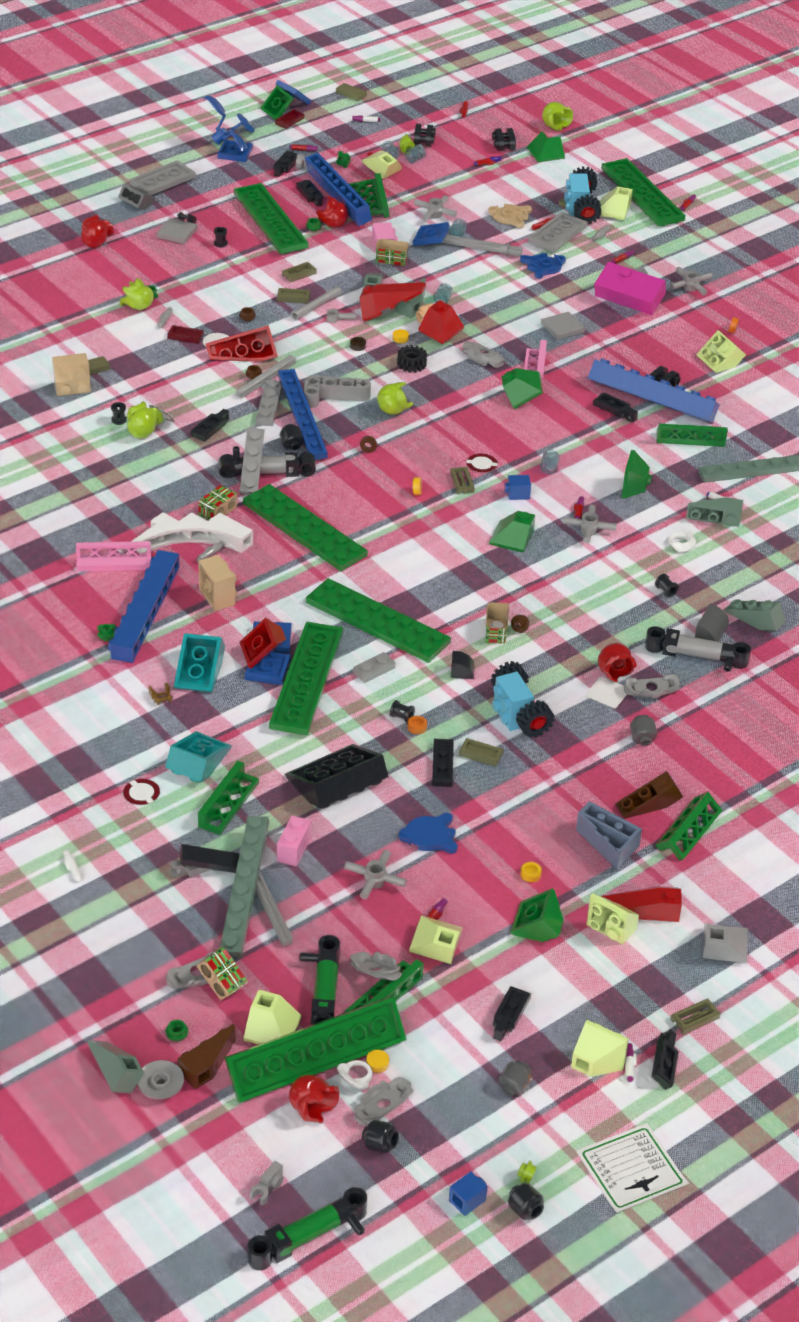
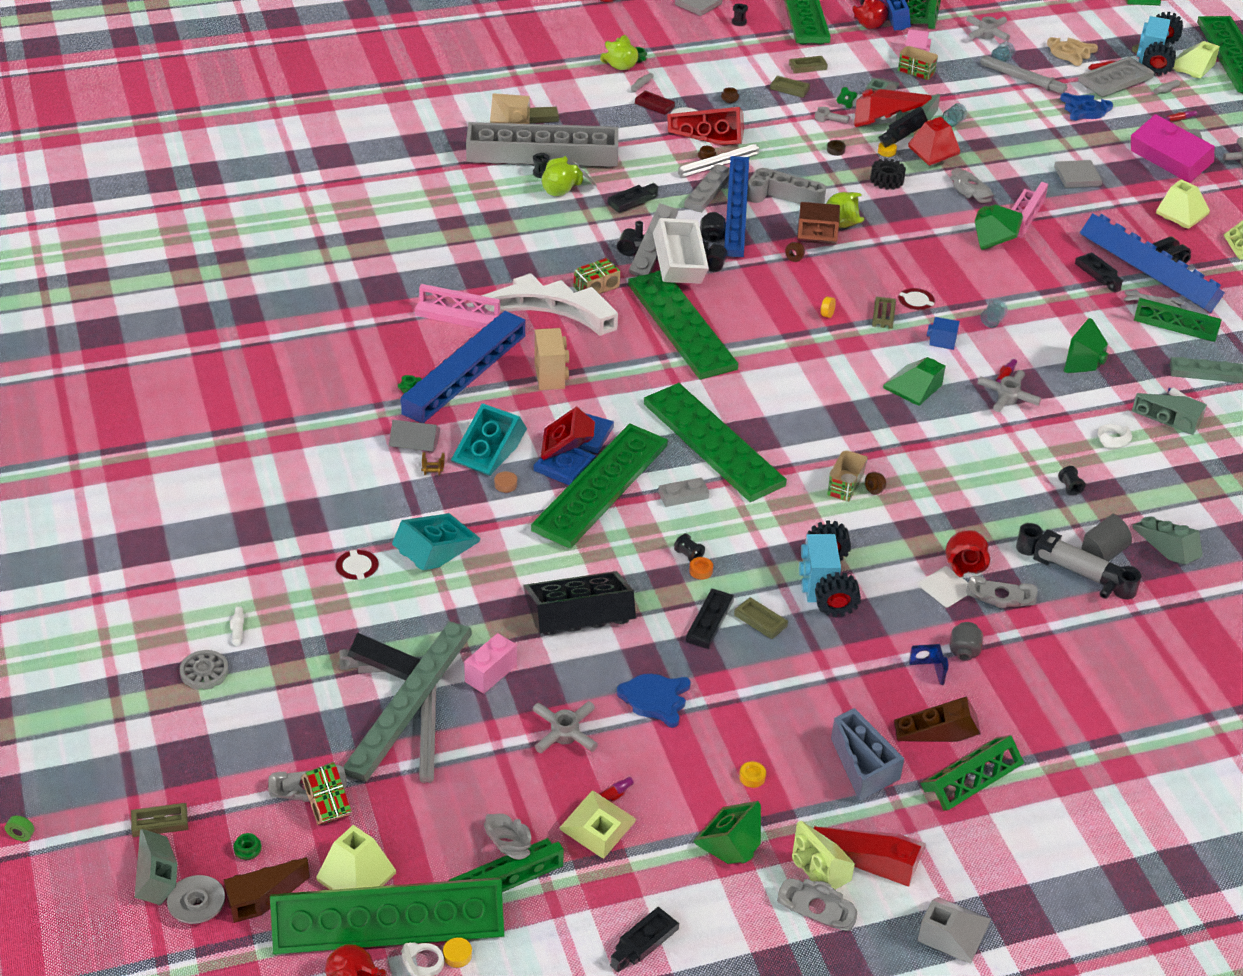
camera: 20 degrees right, 0 degrees up
light grey piece [197,541,225,562] -> none
green fence [198,761,259,835] -> none
light grey piece [291,286,342,320] -> none
piece [299,935,340,1025] -> none
green plate [306,218,321,231] -> none
blue tile [412,222,450,246] -> none
black brick [451,651,474,679] -> none
none -> olive tile [131,803,189,837]
none -> light grey wheel [180,650,229,690]
none -> brick [389,420,440,452]
none -> light grey brick [466,122,618,167]
none -> nougat tile [494,471,517,493]
none -> white piece [653,218,709,284]
none -> light grey piece [777,878,857,931]
none -> copper slope [797,202,840,245]
none -> green plate [836,87,857,108]
none -> black hinge [878,107,928,148]
none -> clear blue bracket [909,644,949,685]
none -> light grey piece [1124,290,1185,308]
none -> yellowish green slope [1156,179,1210,229]

